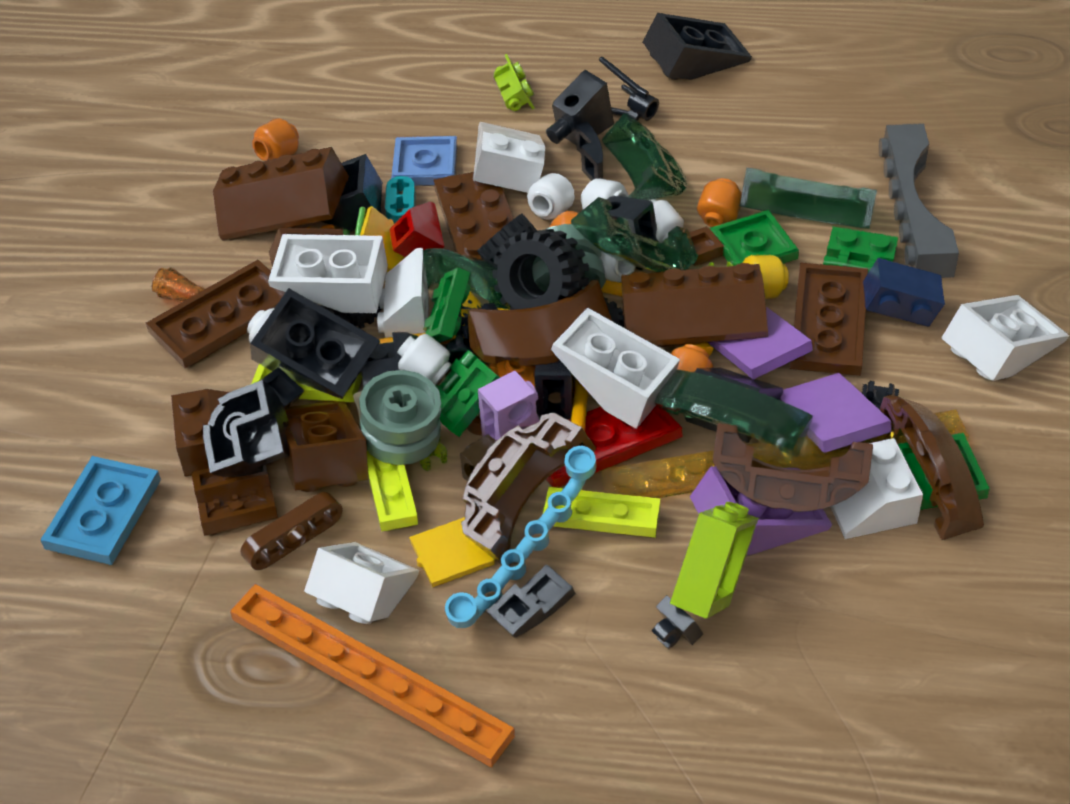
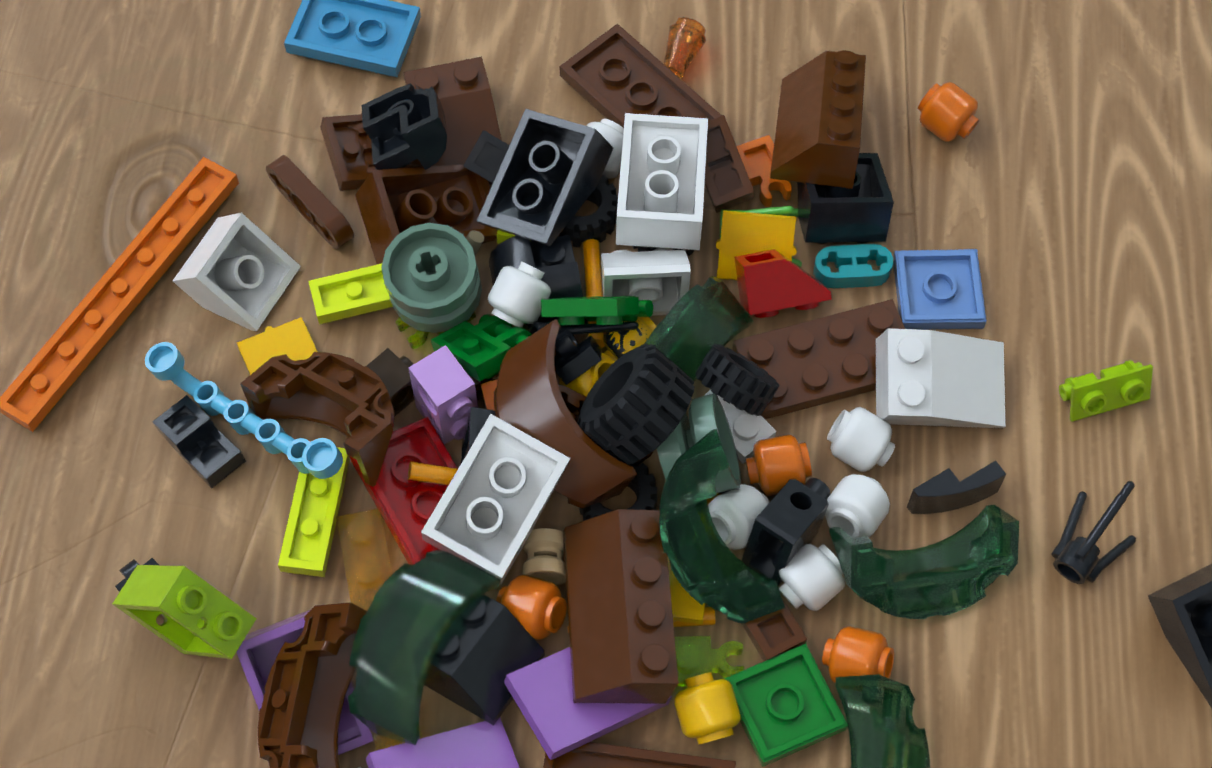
camera: 85 degrees right, 15 degrees up
black torso [546,70,614,145] -> none

